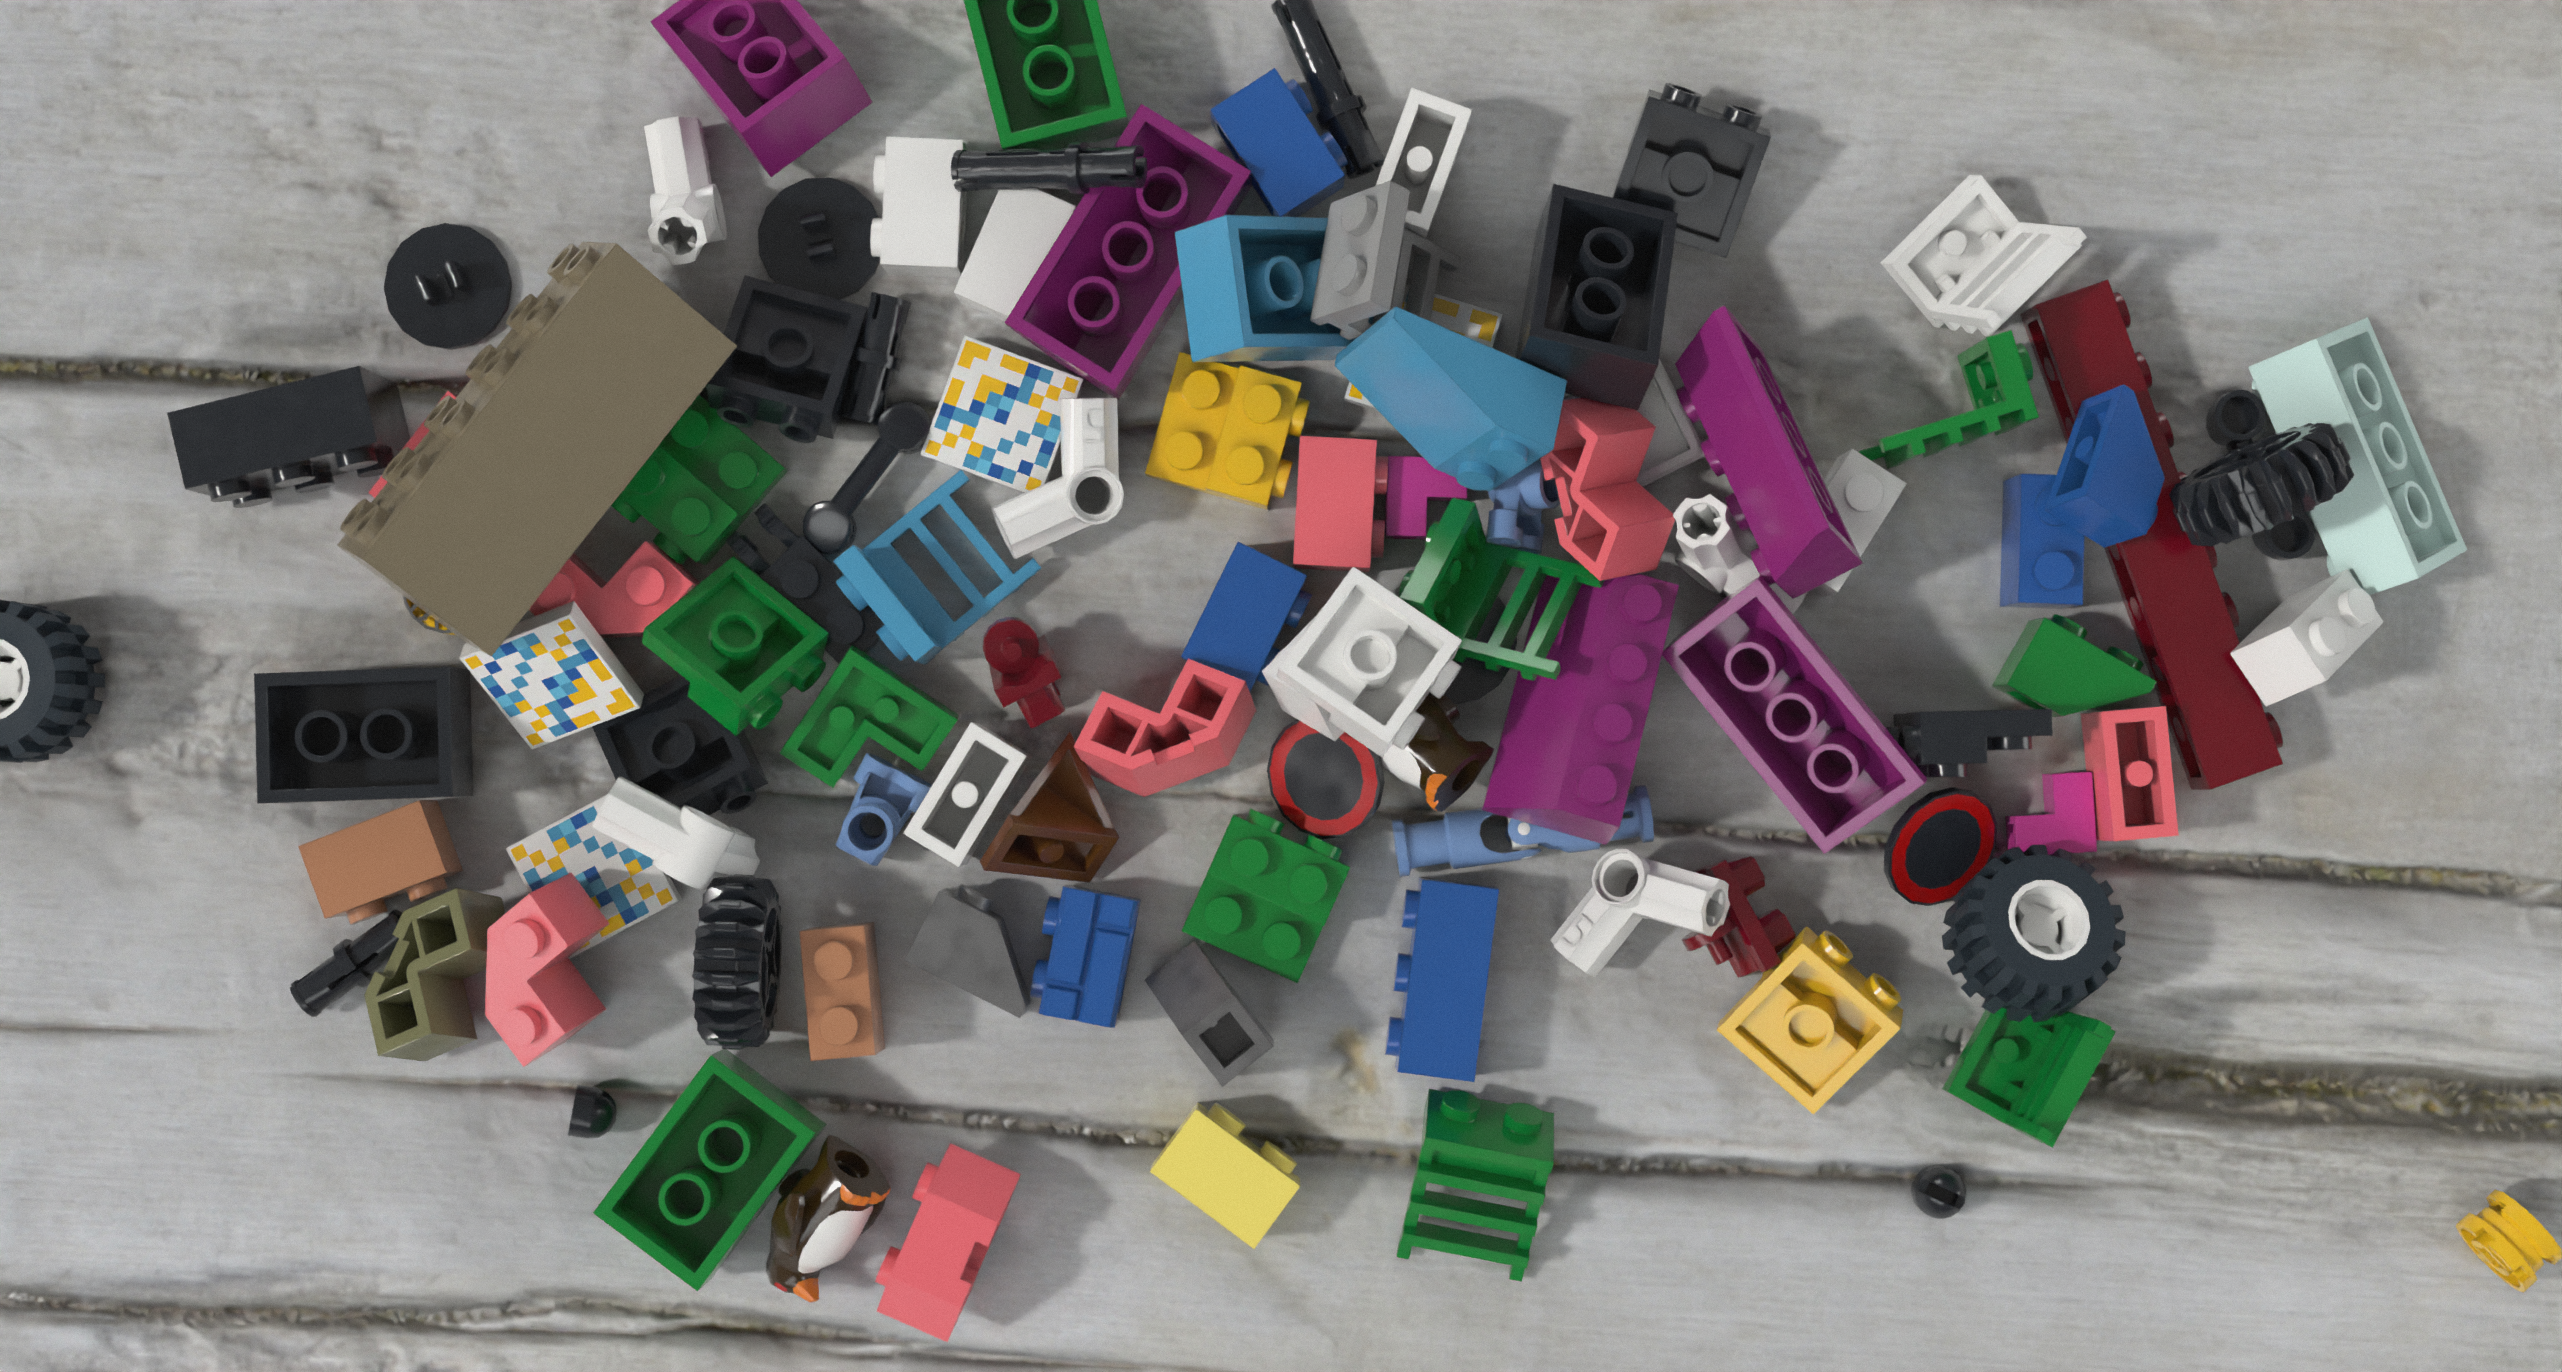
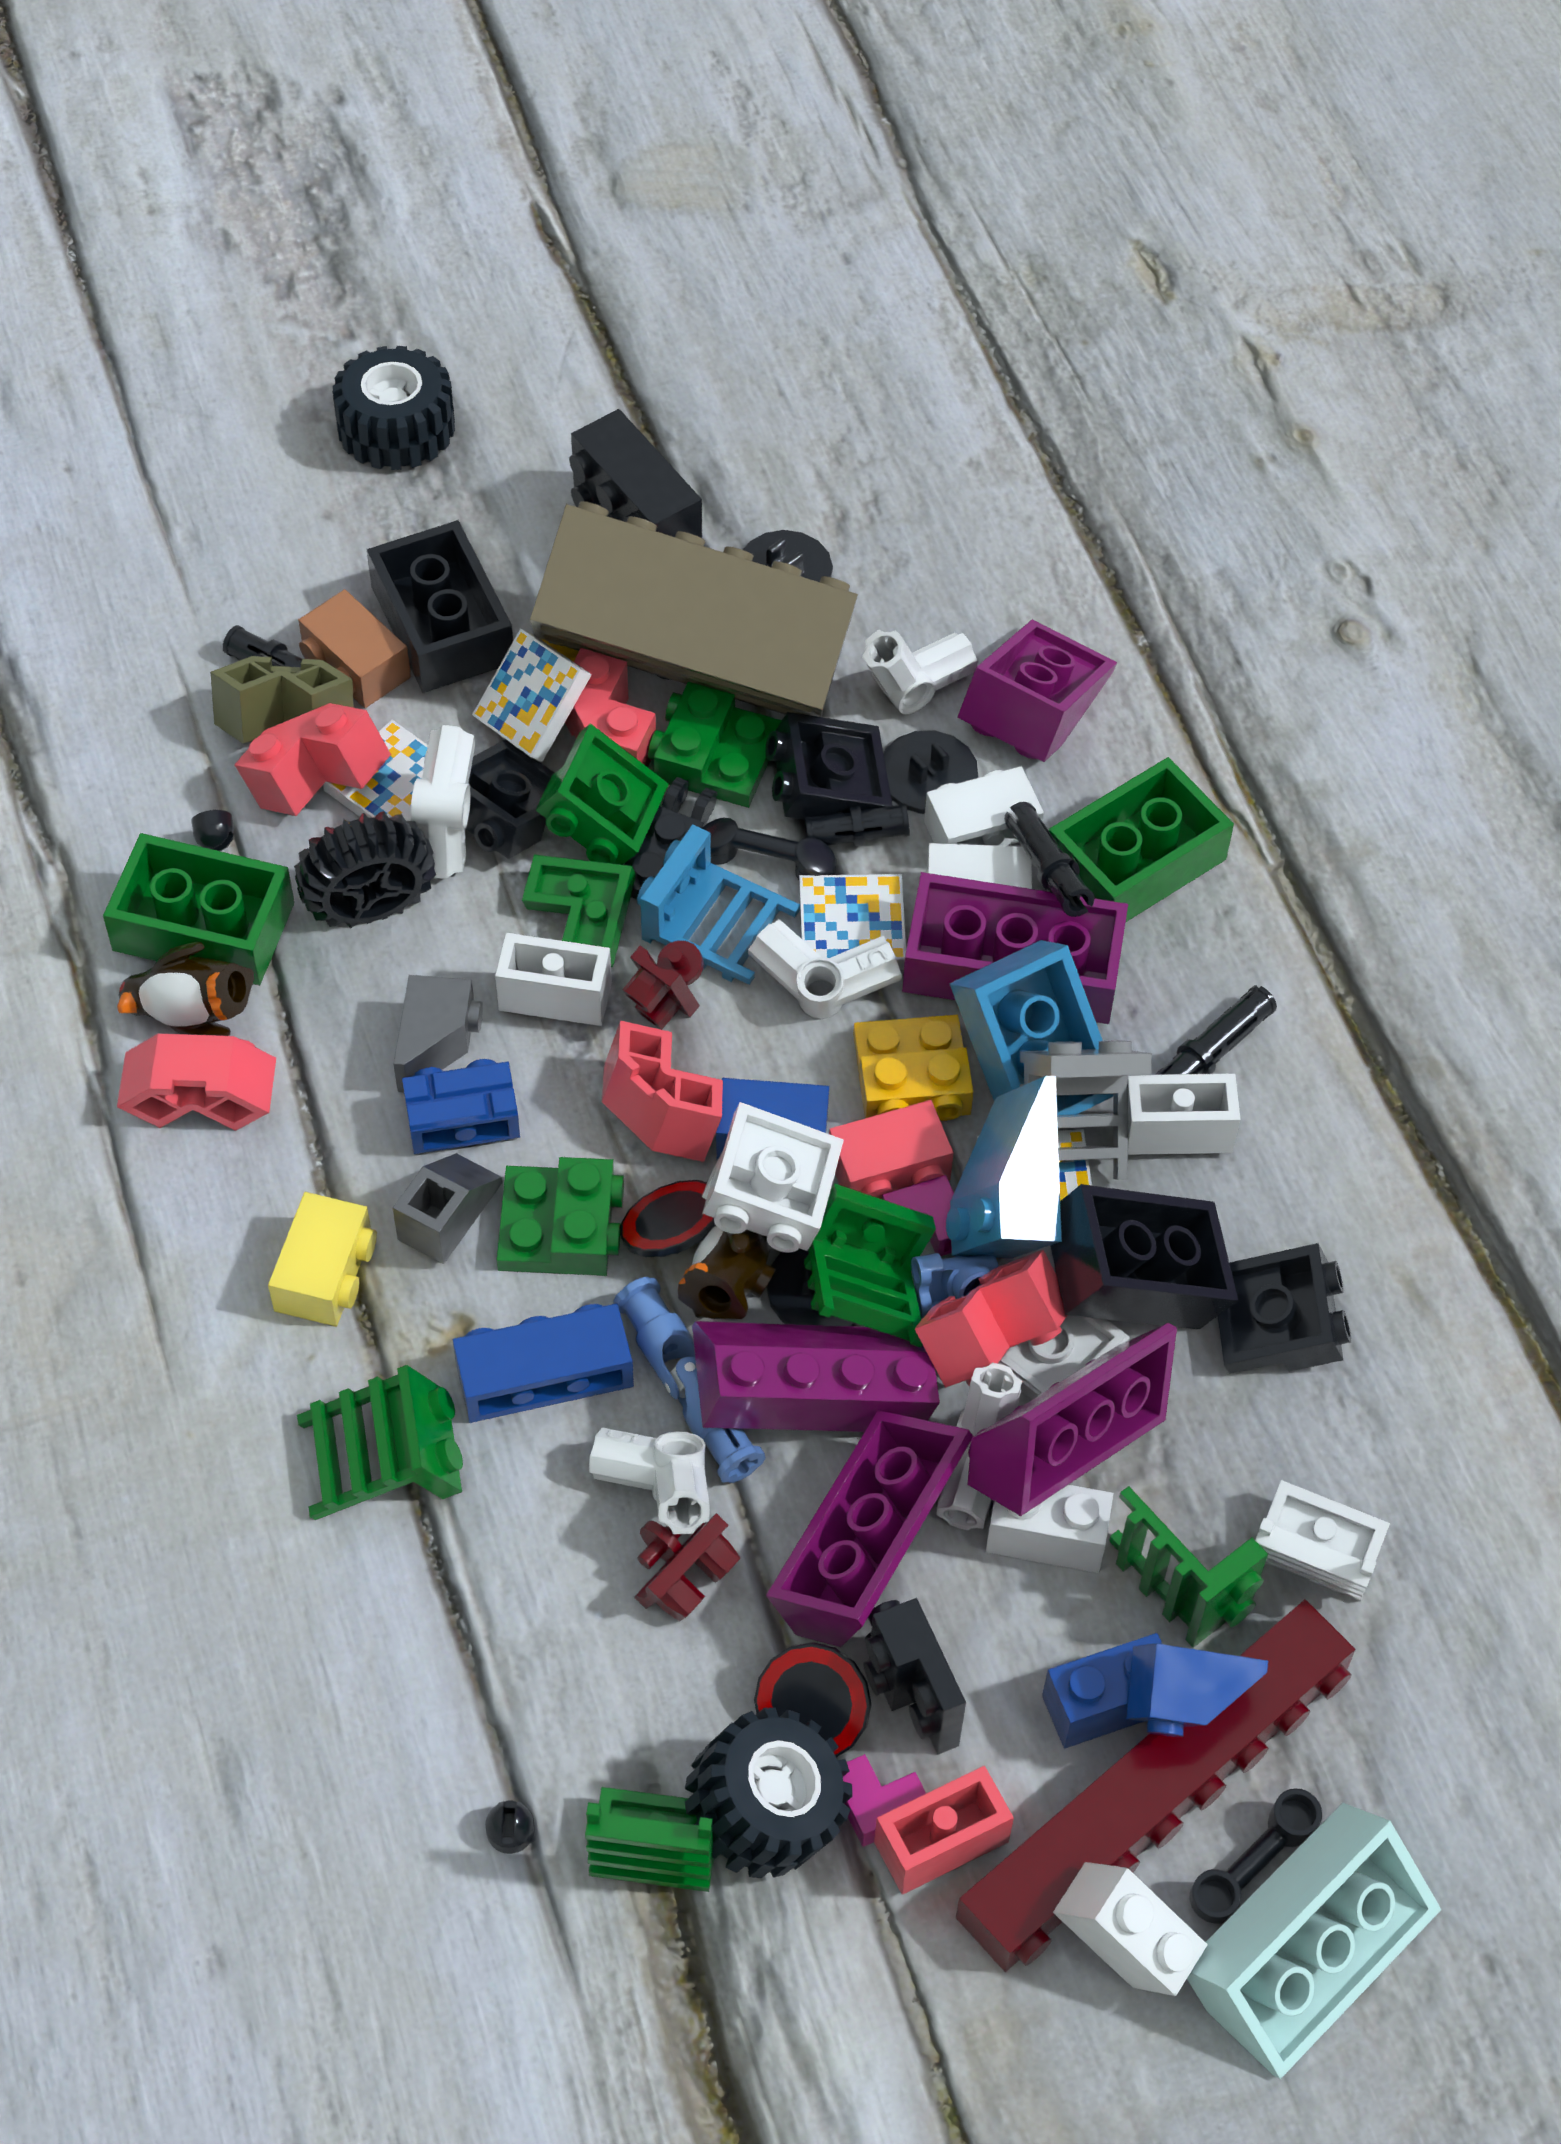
camera: 70 degrees right, 30 degrees down
nougat brick [799,922,885,1061] -> none
medium blue plate [836,753,932,866] -> none
reddish brown slope [980,732,1120,883] -> none
blue brick [1210,68,1348,217] -> none
yellow plate [1717,926,1903,1114] -> none
green slope [1992,614,2157,717] -> none
black gear [2169,423,2354,547] -> none

